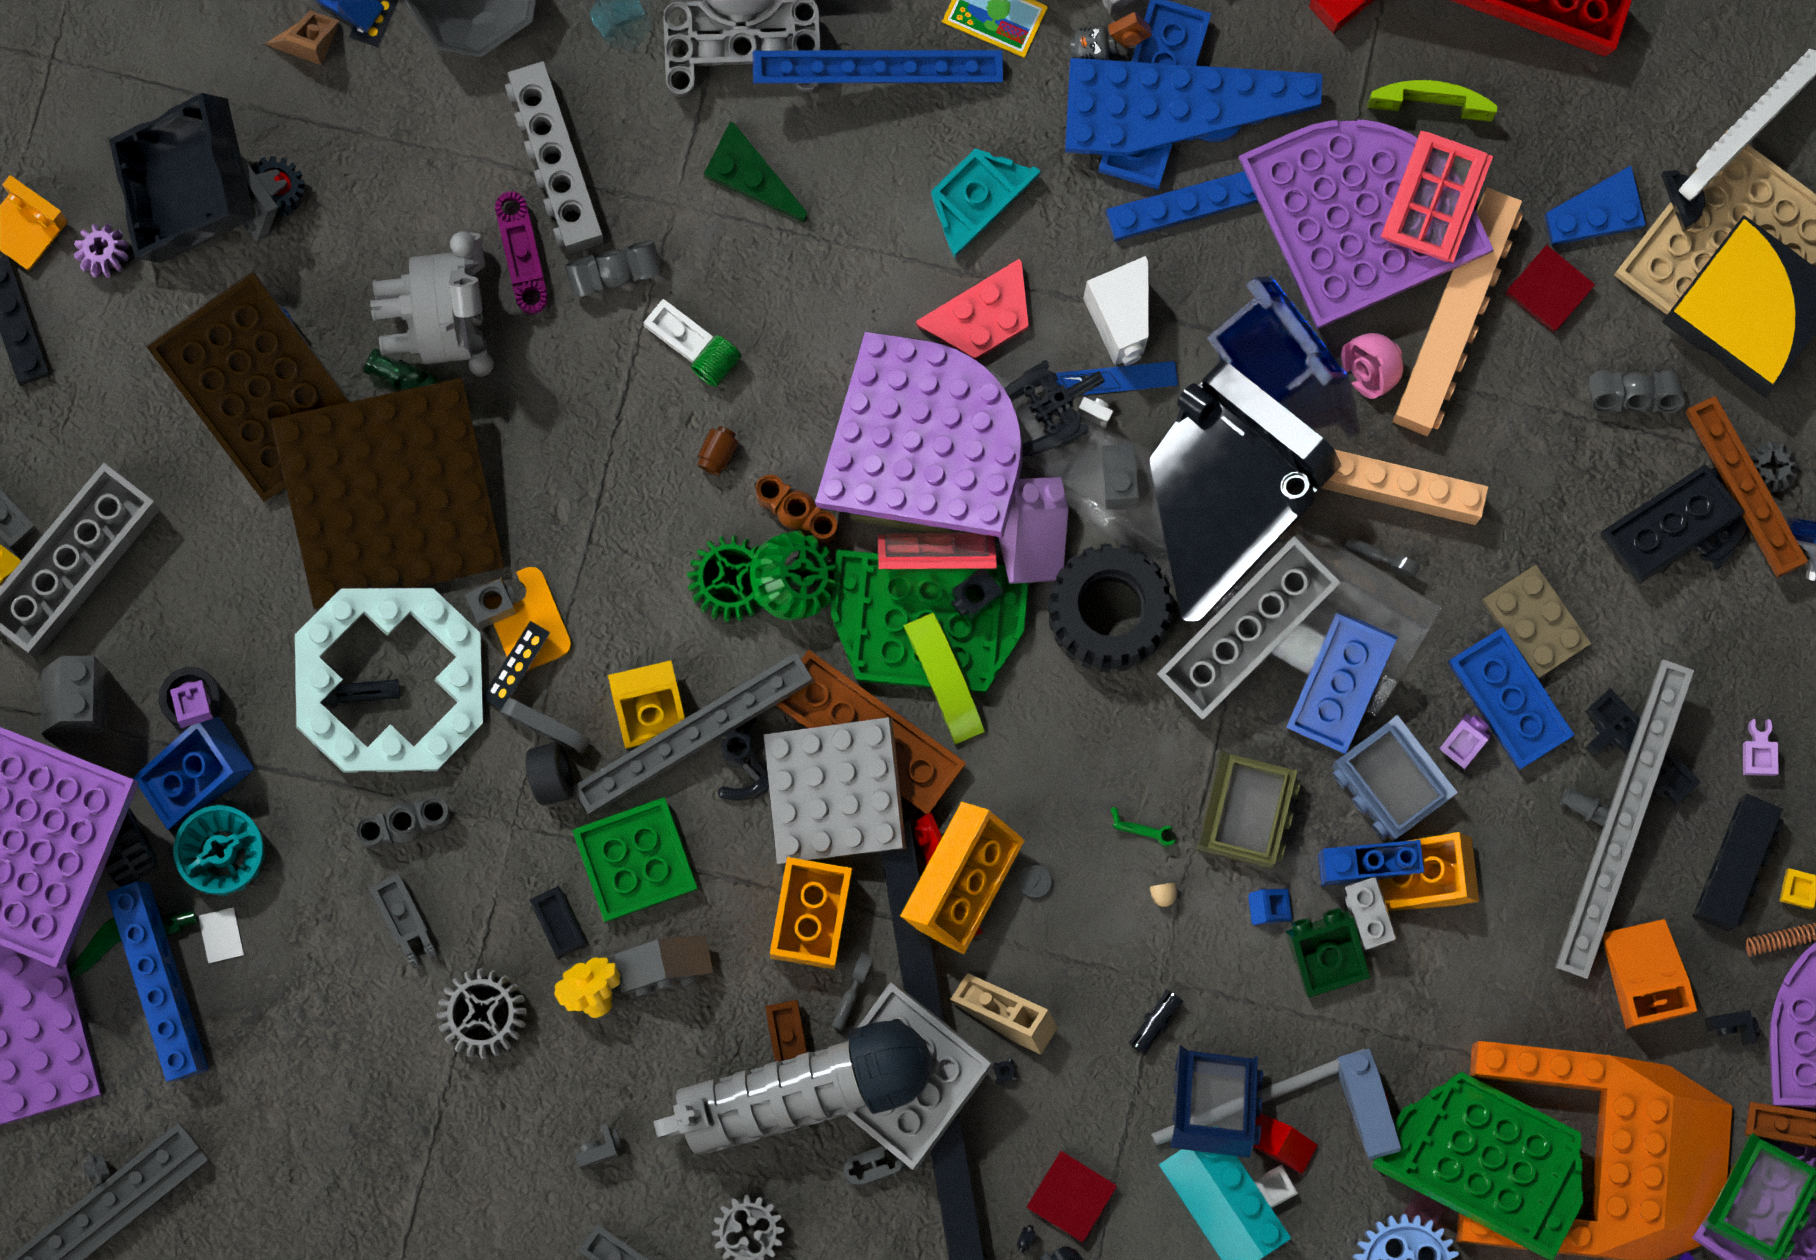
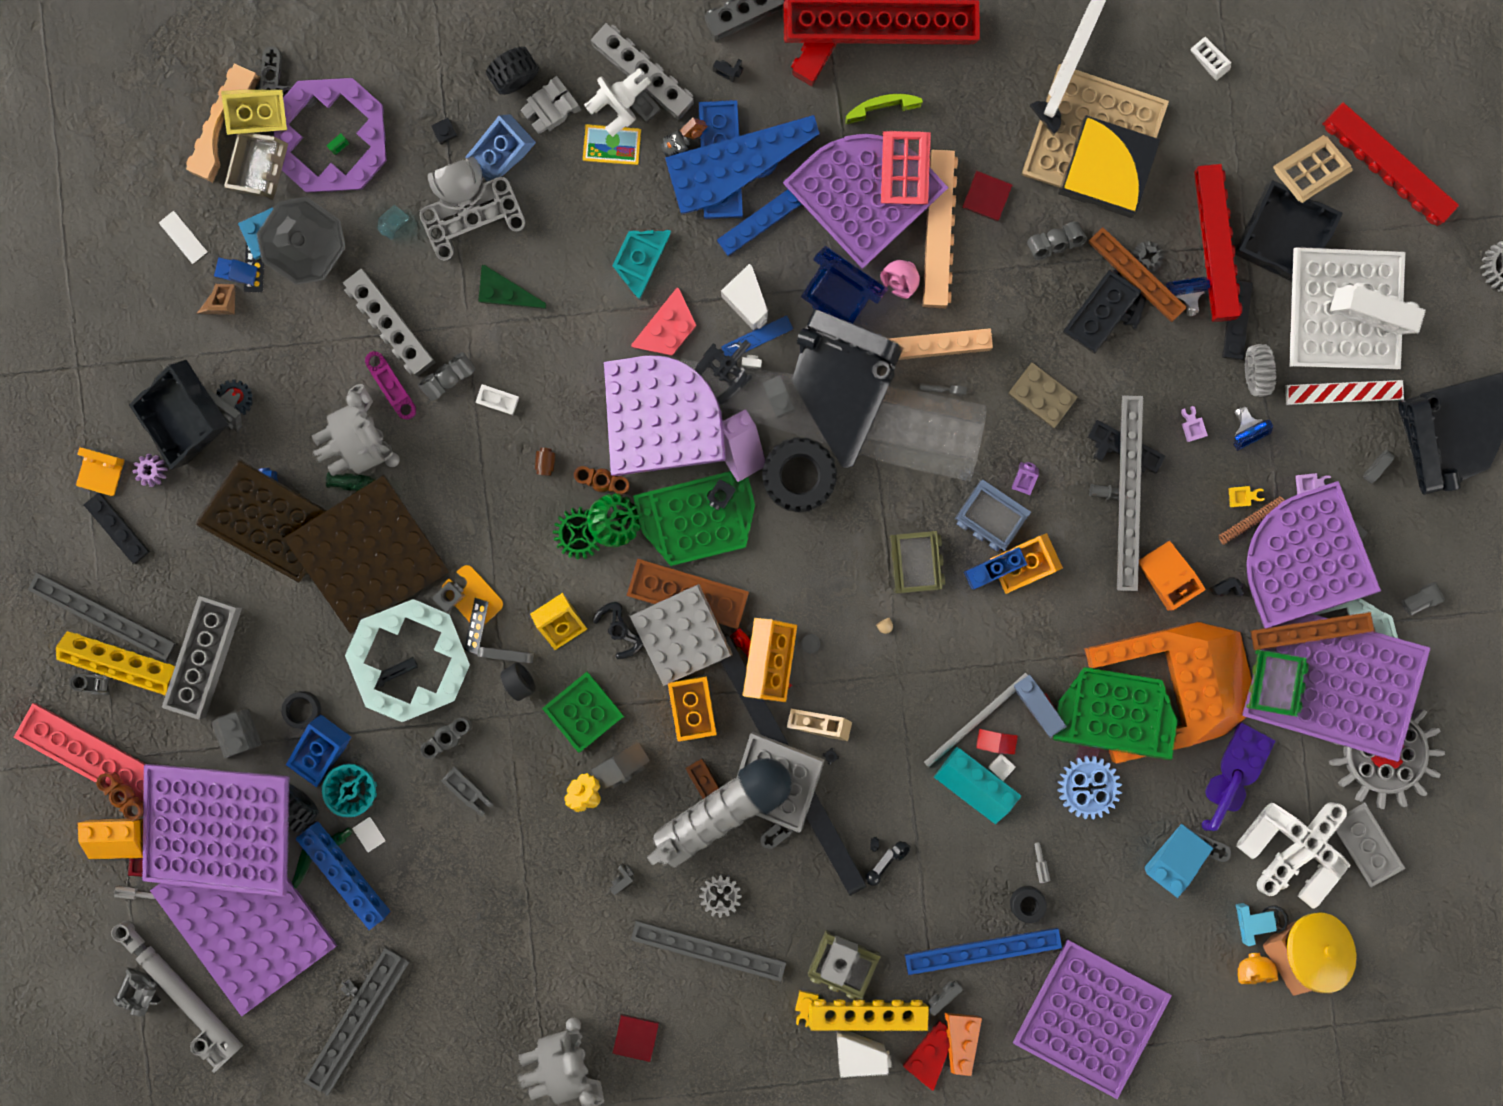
camera: 15 degrees left, 10 degrees up
medium lavender bracket [170,680,213,728] -> none
light grey gear [437,969,527,1059] -> none
black tile [529,886,587,960] -> none
dark grey plate [572,652,814,816] -> none
green piece [691,335,742,387] -> none
blue plate [752,50,1003,84] -> none
dark grey piece [832,953,874,1030] -> none
piece [878,533,996,569] -> none
lime slope [903,613,985,745] -> none
dark red tile [1026,1151,1117,1243] -> none
green piece [1110,807,1176,847] -> none
black pin [1128,989,1183,1055] -> none
light grey brick [1157,533,1345,720] -> none
dark blue window [1170,1045,1263,1158] -> none
blue slope [1248,889,1292,925] -> none
dark green plate [1285,908,1370,998] -> none
plate [1286,610,1398,754] -> none
light grey bracket [1345,878,1397,950] -> none
blue plate [1447,627,1574,771] -> none
blue wing [1544,166,1646,246] -> none
black brick [1692,793,1784,932] -> none

